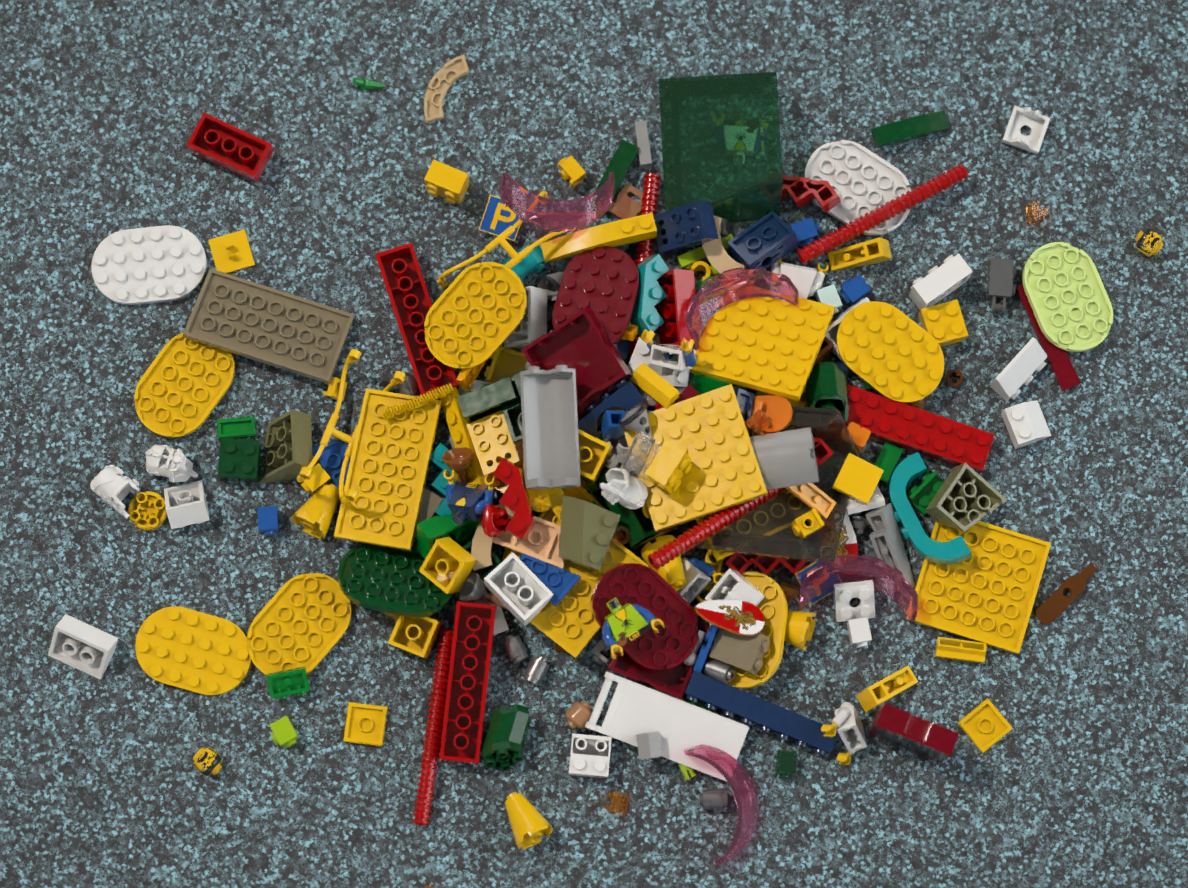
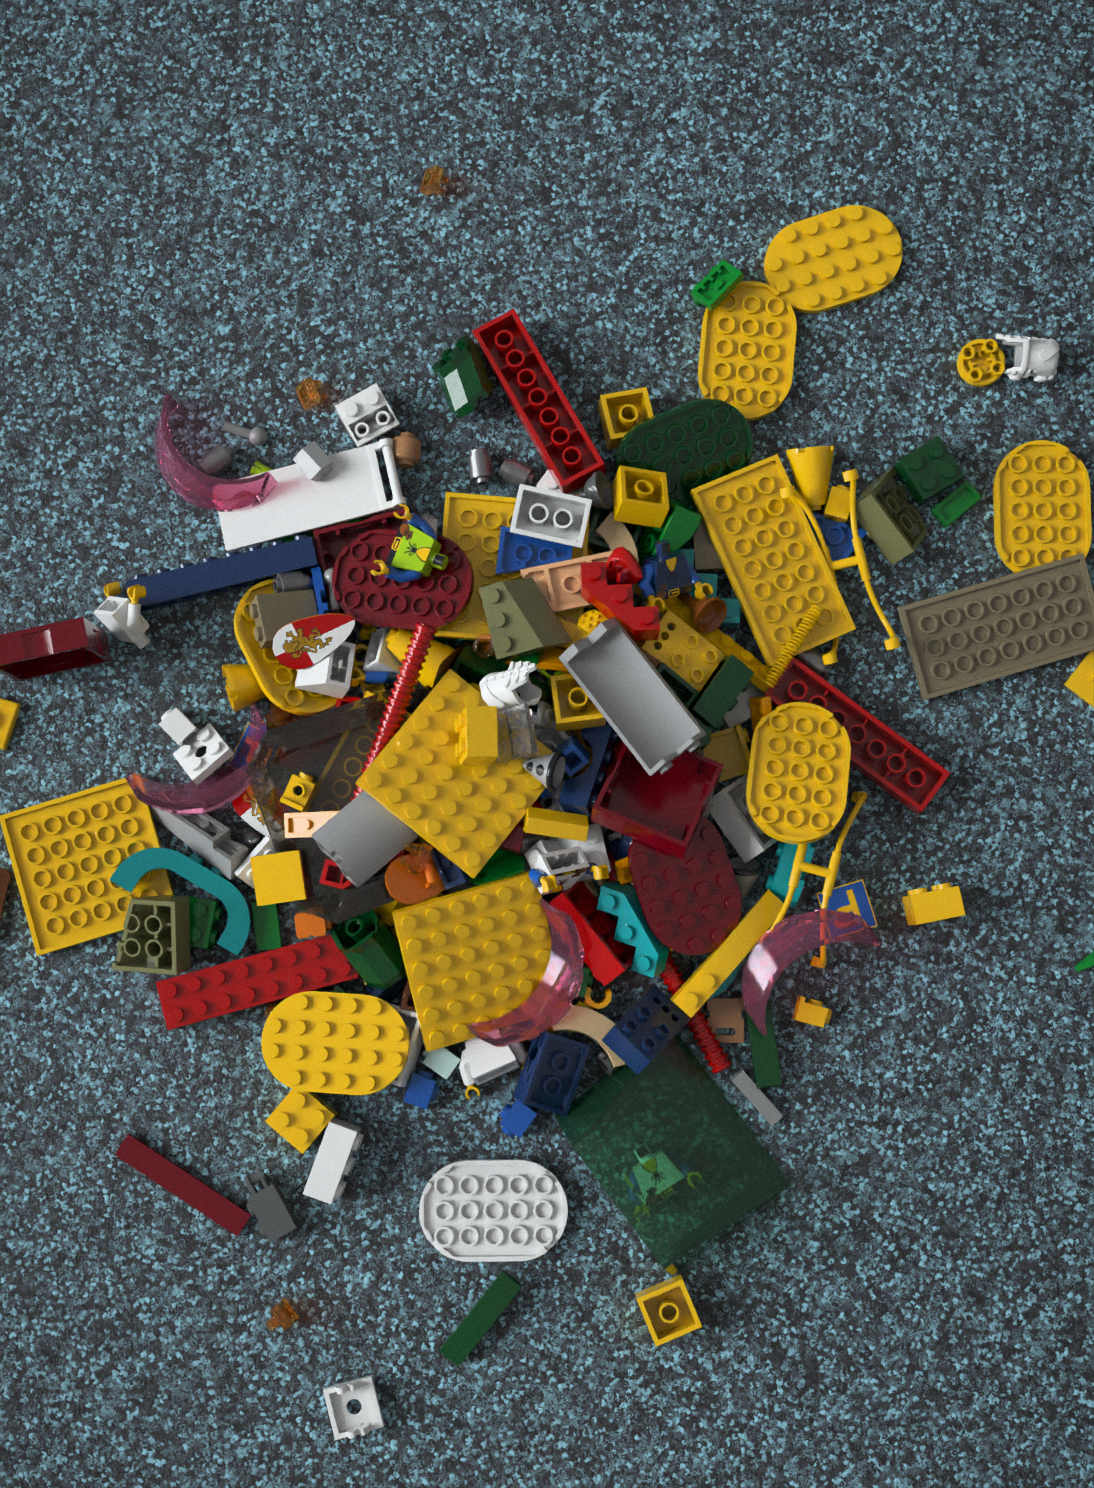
camera: 150 degrees right, 5 degrees up
white slope [48,614,118,679] -> none
white helmet [146,444,198,482] -> none
white slope [164,480,209,529] -> none
head [193,747,222,776] -> none
blue brick [257,506,280,536] -> none
lime brick [270,715,299,748] -> none
yellow tile [323,377,347,401] -> none
yellow tile [343,702,388,746] -> none
red piece [412,630,453,826] -> none
tan tile [424,55,470,124] -> none
yellow cone [505,792,553,849] -> none
lime piece [677,234,733,270] -> none
red brick [760,173,841,213] -> none
clear green brick [774,750,797,780] -> none
red piece [797,164,968,265] -> none
yellow slope [828,237,892,271] -> none
yellow slope [856,665,918,712] -> none
yellow piece [935,637,986,663] -> none
reddish brown bush [945,369,963,388] -> none
white slope [990,337,1048,401] -> none
white slope [1001,400,1051,449] -> none
yellowish green plate [1022,242,1113,352] -> none
head [1134,228,1164,257] -> none
none -> light grey bar [222,421,268,446]
none -> yellow brick [635,1274,702,1347]

